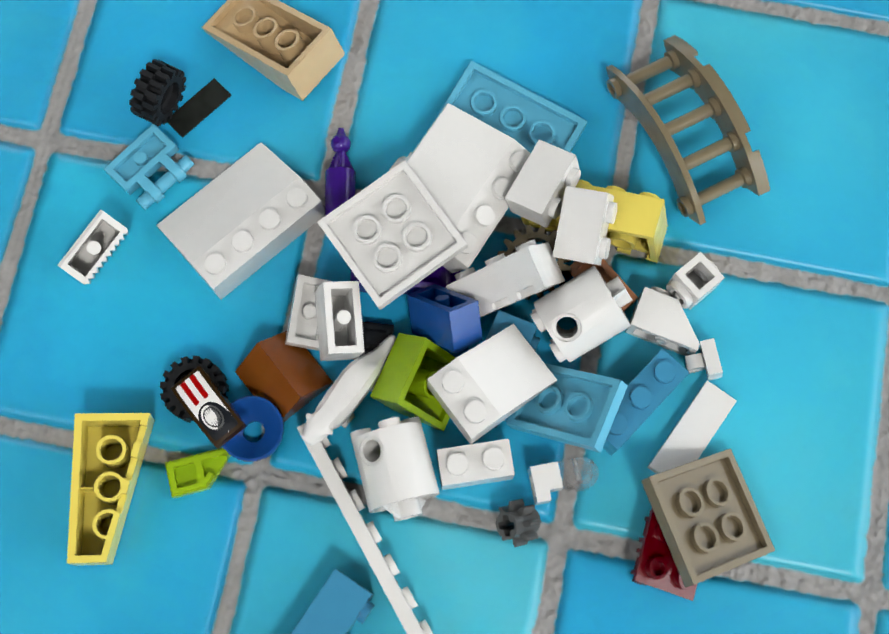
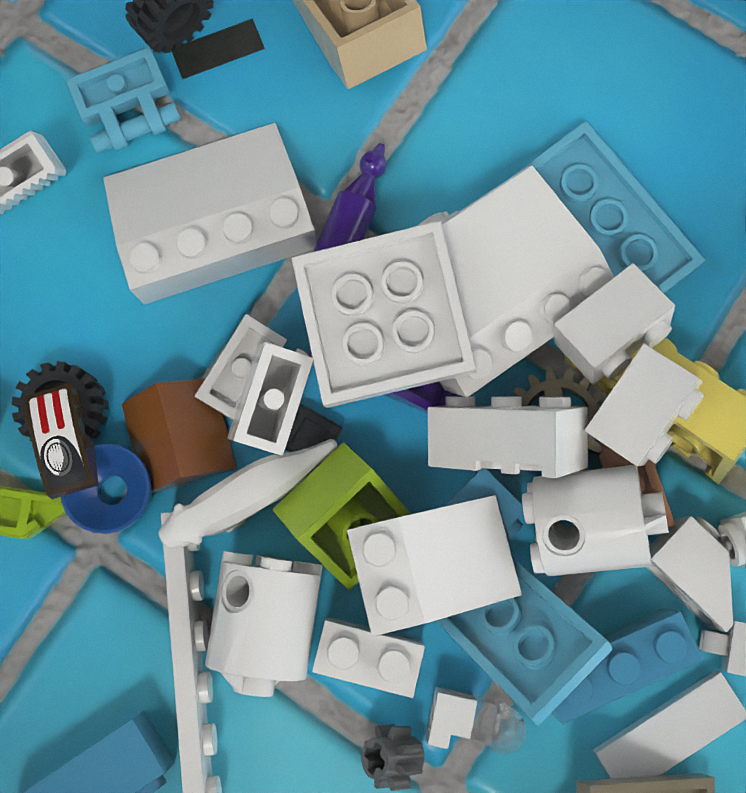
camera: 25 degrees right, 5 degrees up
blue brick [407,284,482,353] -> none

